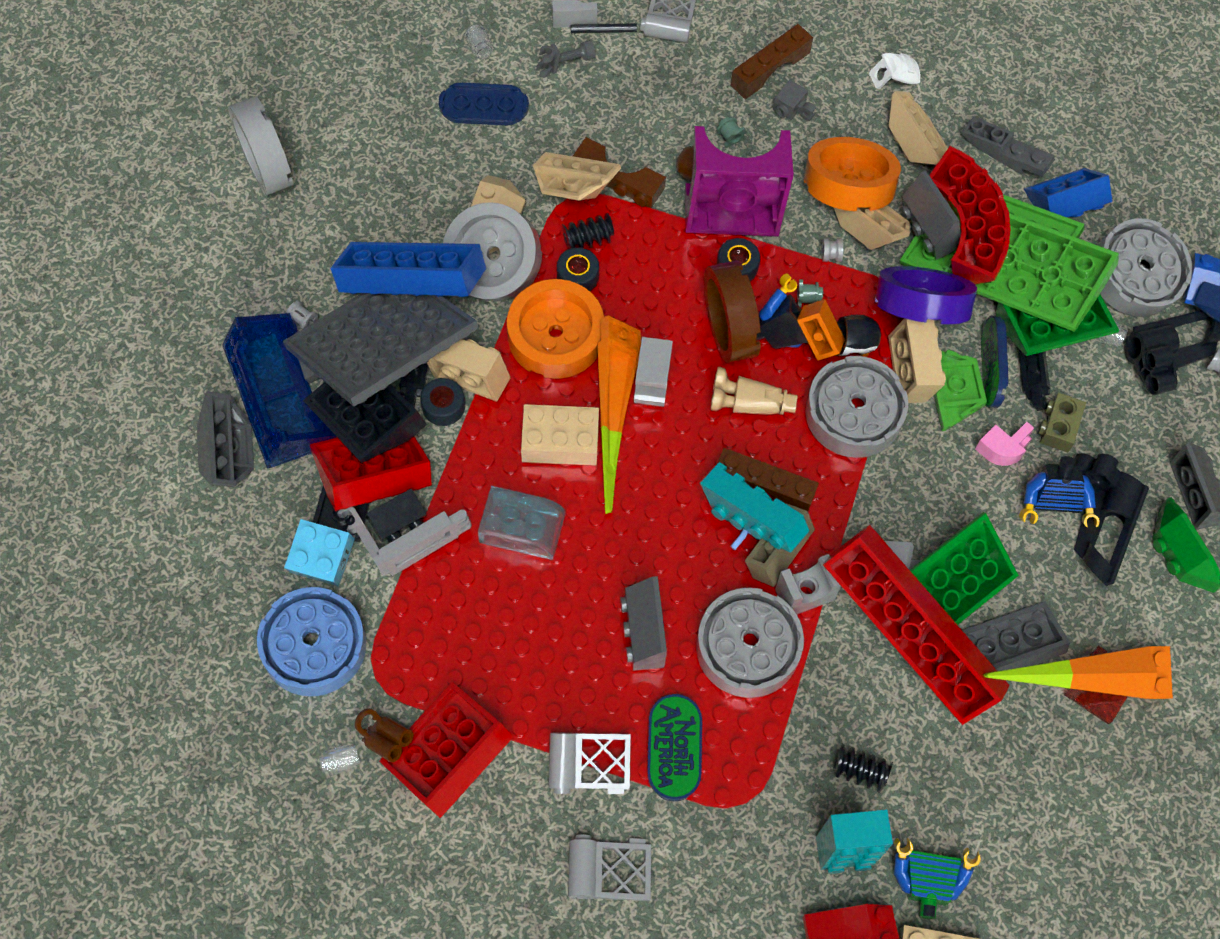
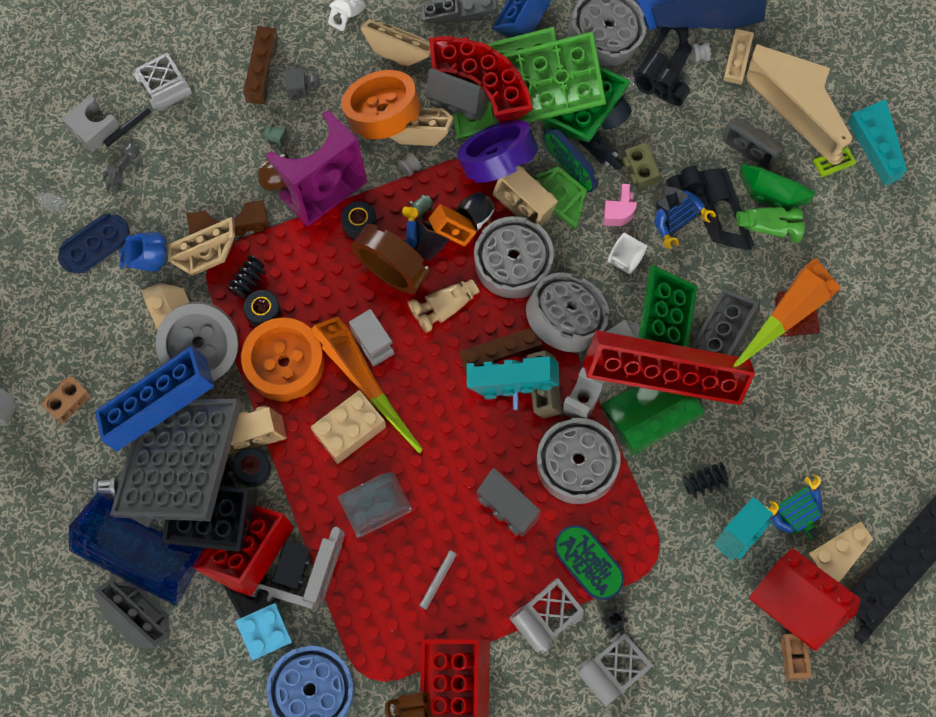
camera: 35 degrees left, 5 degrees up
none -> medium nougat brick [41,376,92,425]
none -> blue piece [119,232,167,271]
none -> light grey bar [419,551,457,610]
none -> light grey brick [526,273,610,352]
none -> black wheel [601,95,632,130]
none -> green slope [601,386,704,456]
none -> black gear [601,606,628,634]
none -> white piece [607,233,647,274]
none -> bright green piece [736,207,805,243]

